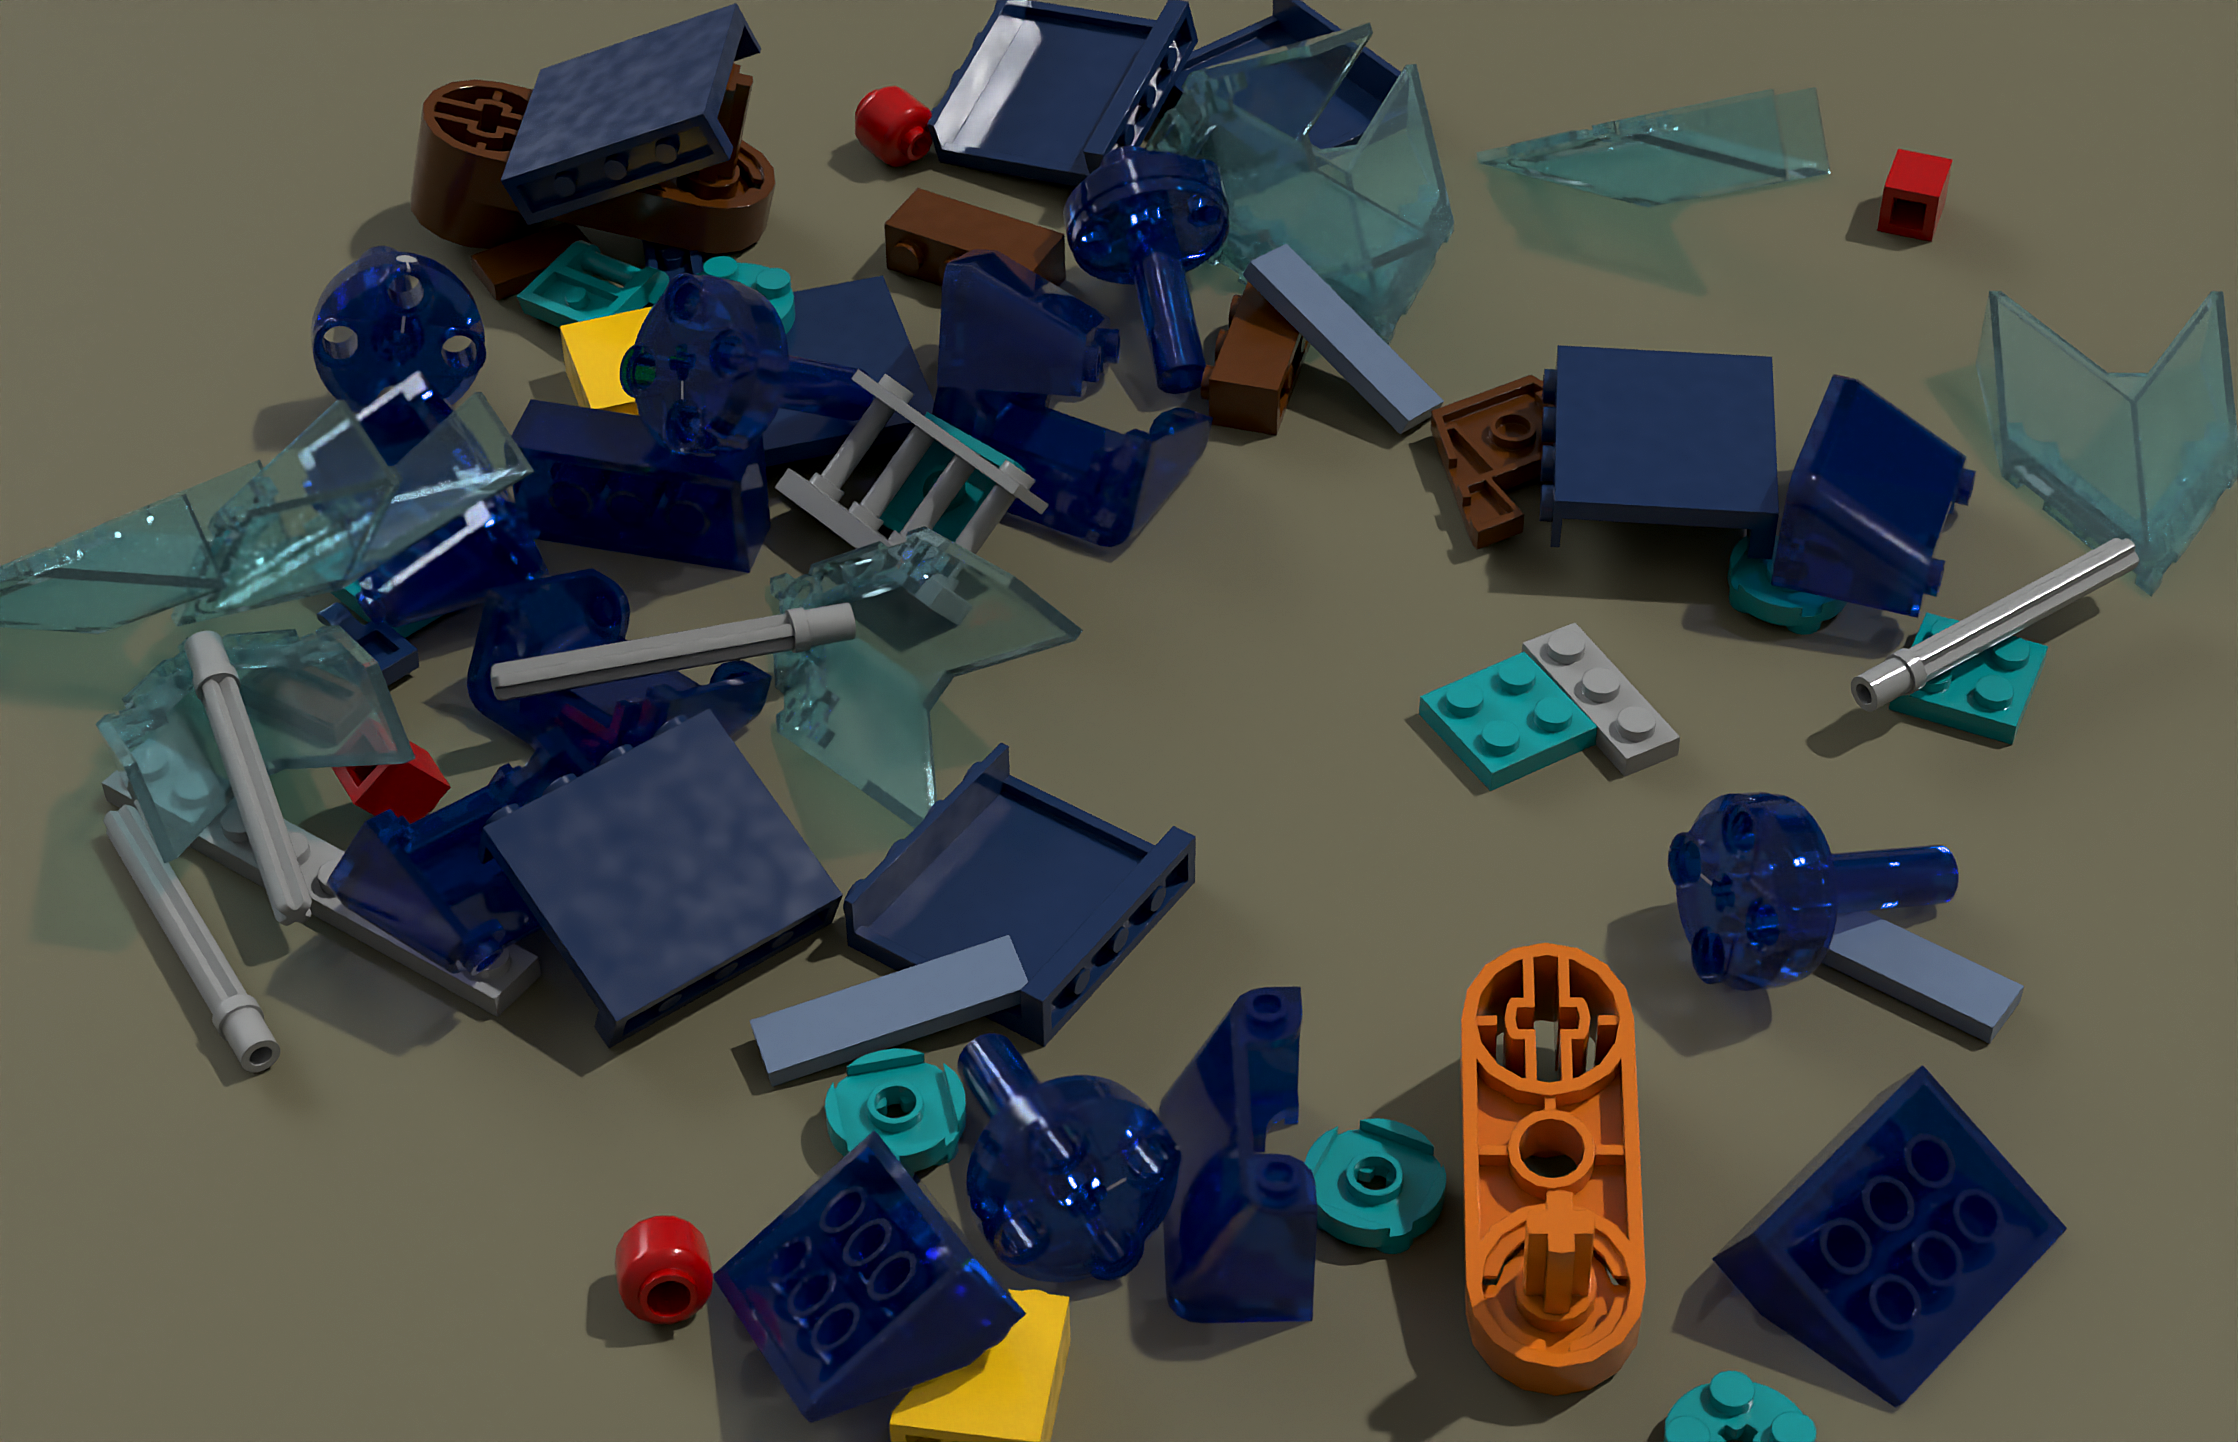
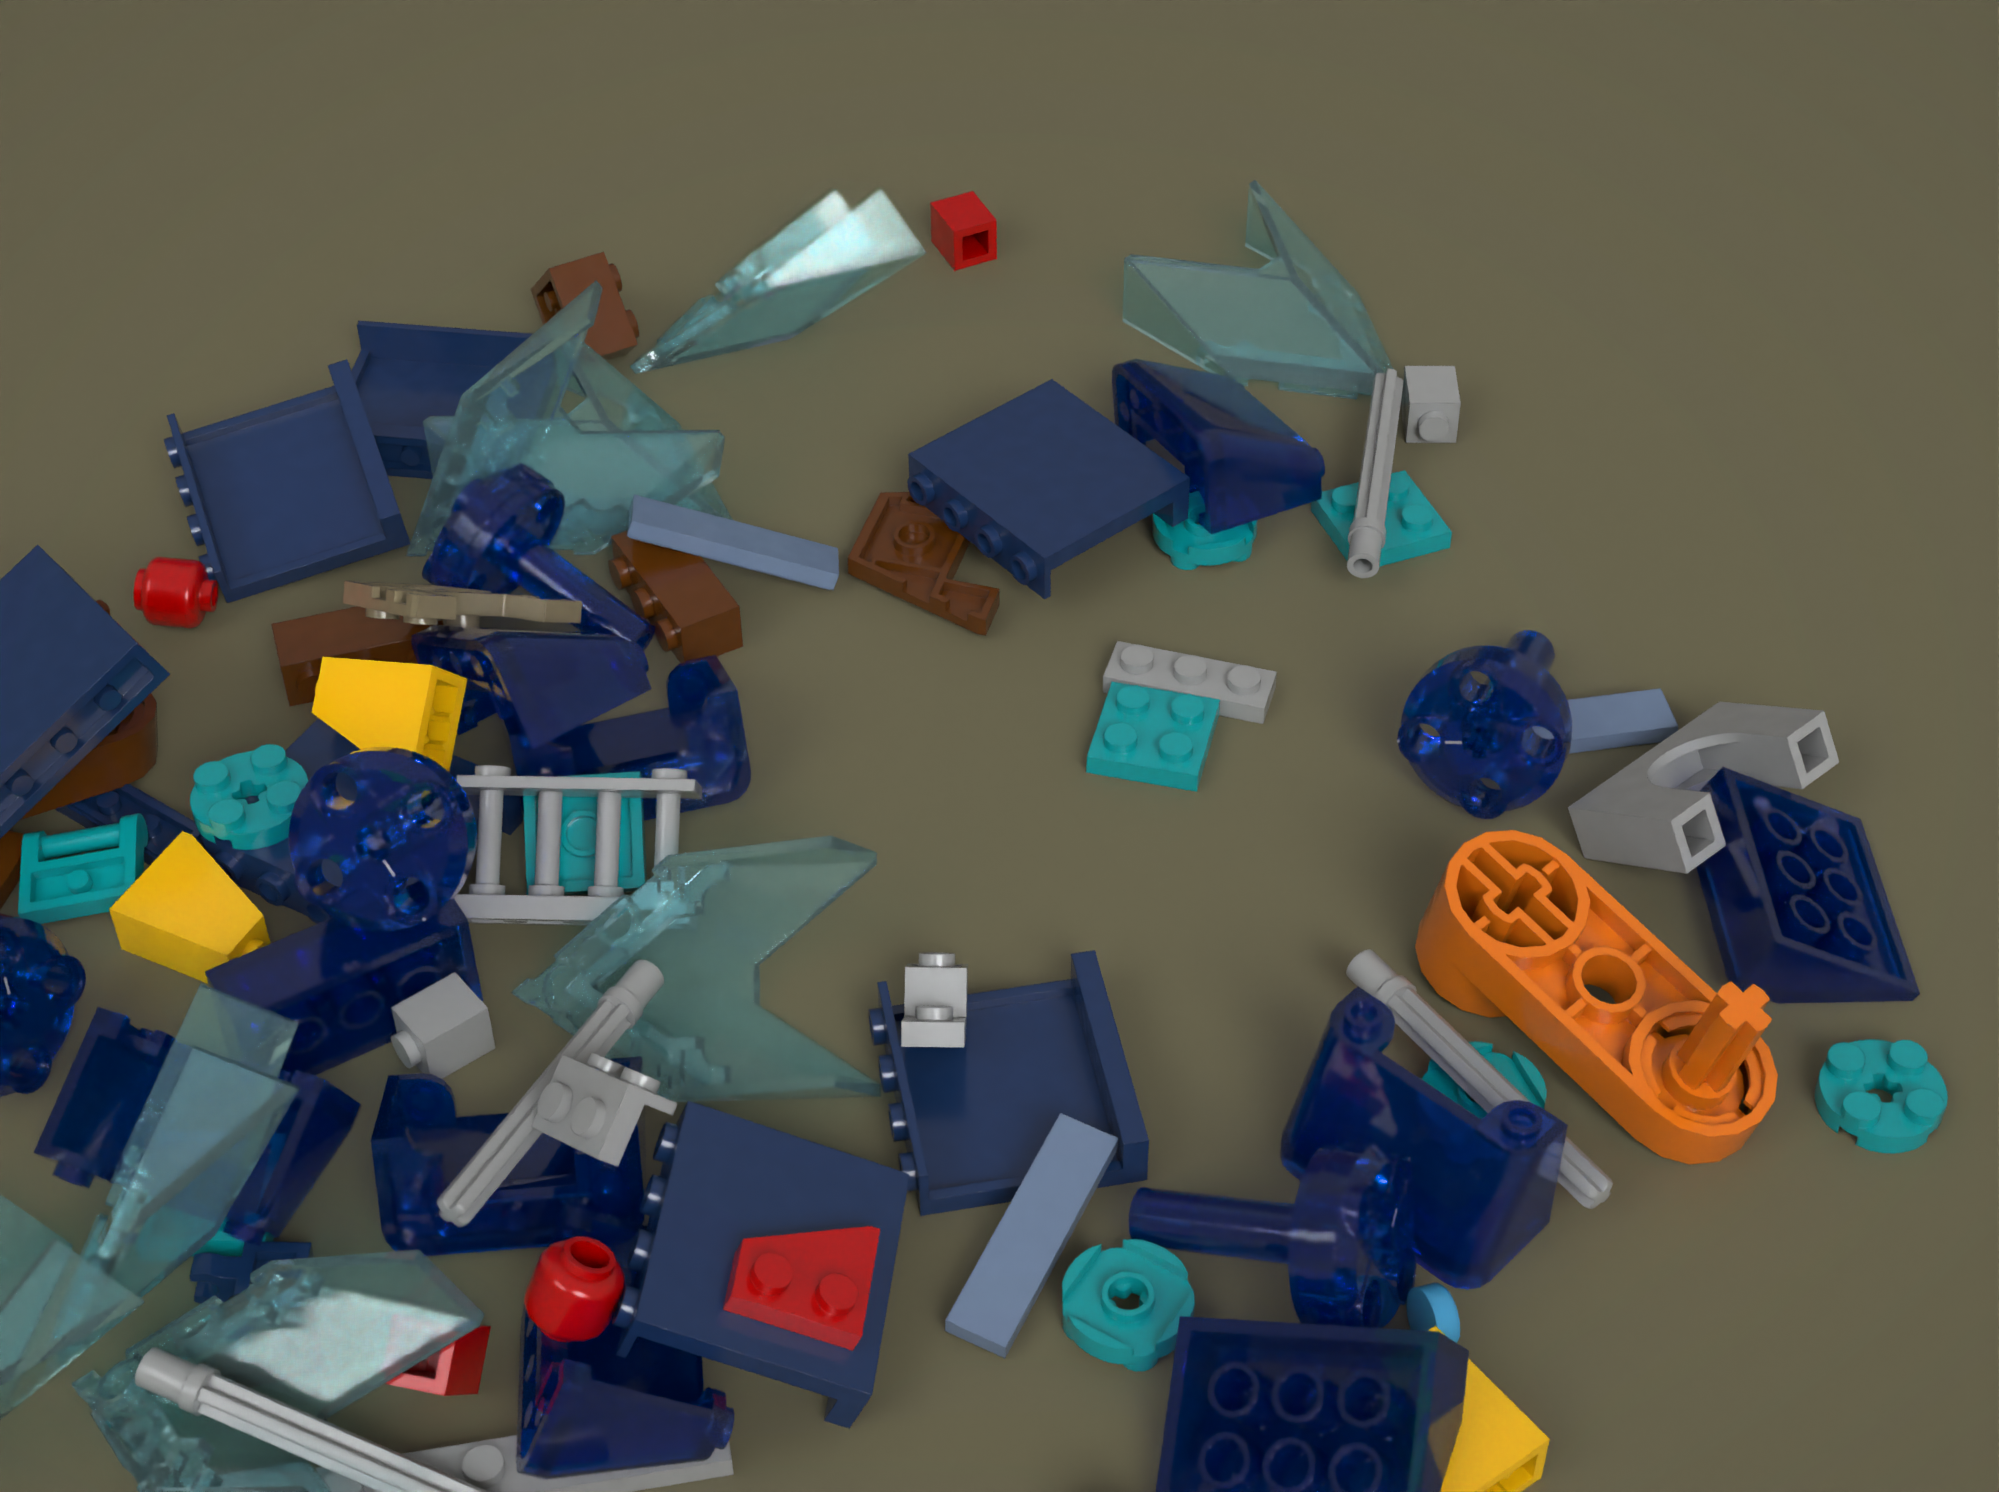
camera: 45 degrees left, 0 degrees up
none -> yellow slope [311,657,467,791]
none -> dark tan wing [343,581,582,626]
none -> light grey brick [391,972,496,1084]
none -> red head [524,1236,625,1342]
none -> reddish brown brick [530,252,639,371]
none -> light grey bracket [531,1052,678,1167]
none -> red wing [723,1226,880,1351]
none -> light grey slope [901,952,968,1048]
none -> light grey axle [1346,949,1613,1209]
none -> light grey brick [1401,366,1461,443]
none -> dark azure tile [1407,1282,1460,1345]
none -> light grey arch [1568,702,1839,874]

